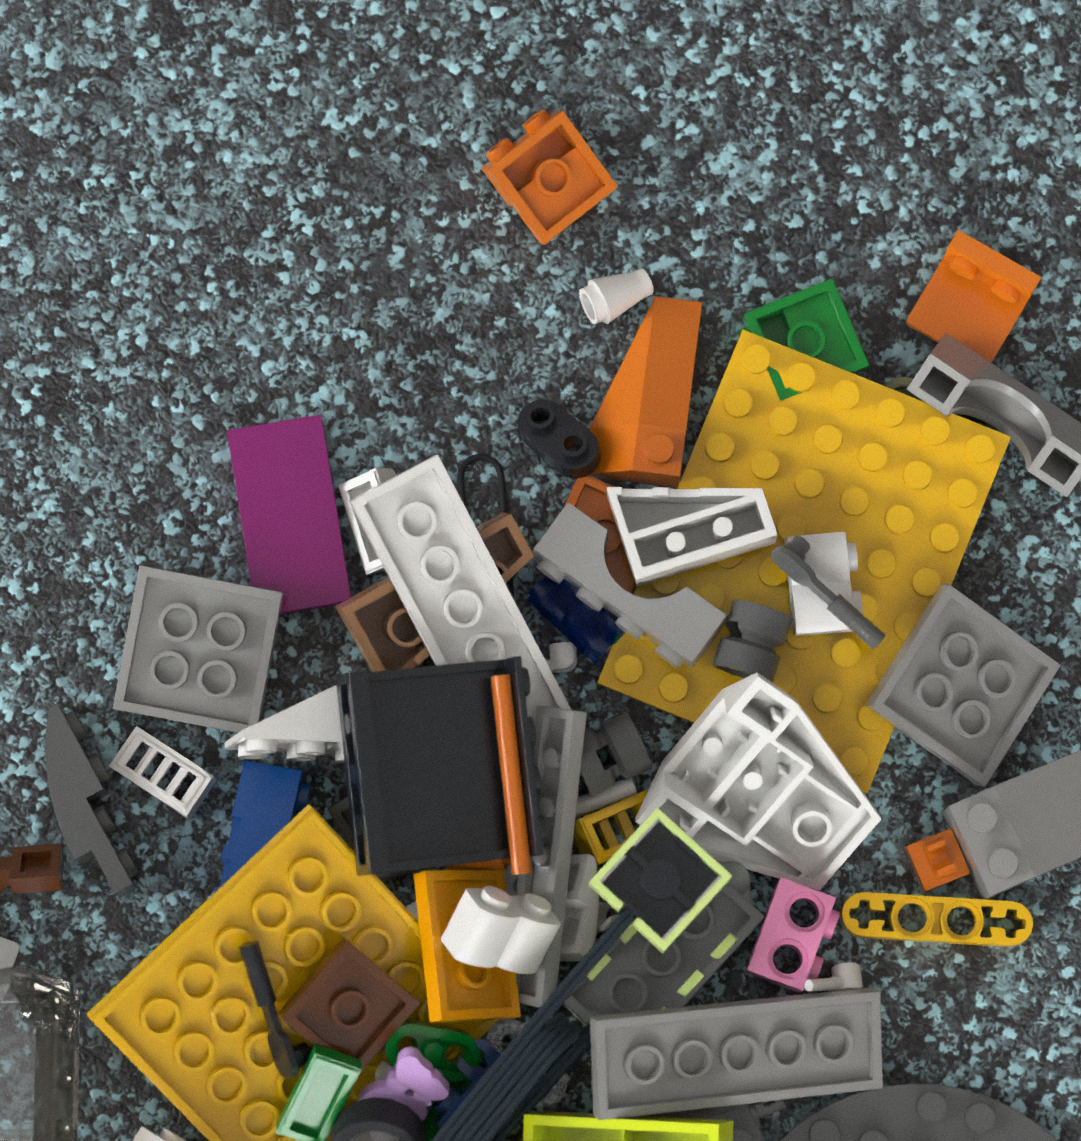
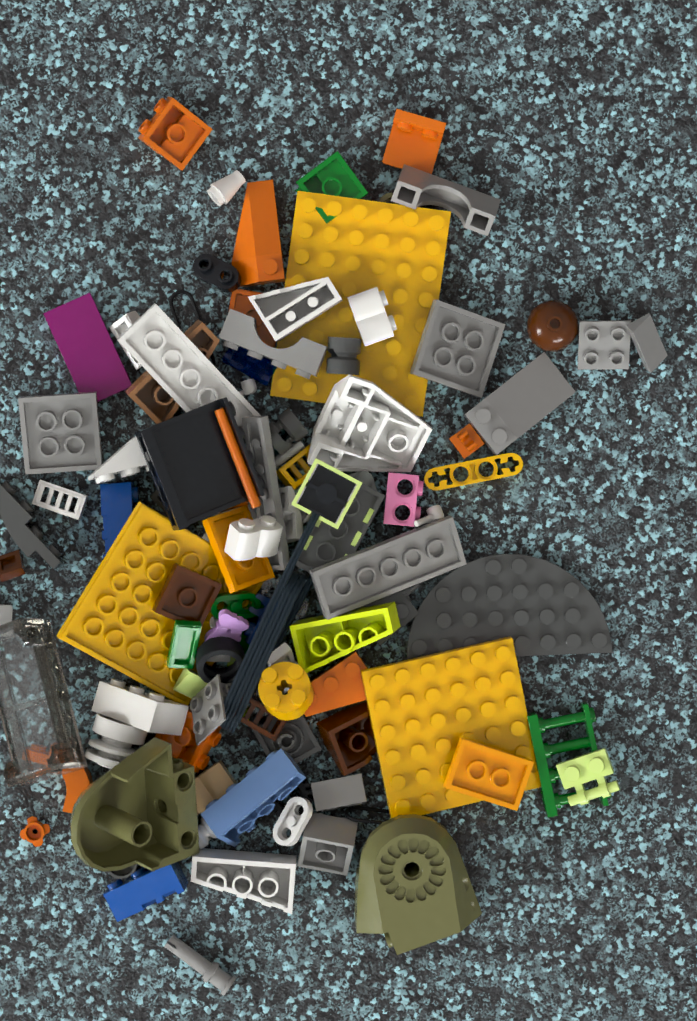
camera: 15 degrees left, 10 degrees up
black piece [239,940,312,1079] -> none
dark grey piece [771,536,886,649] -> none

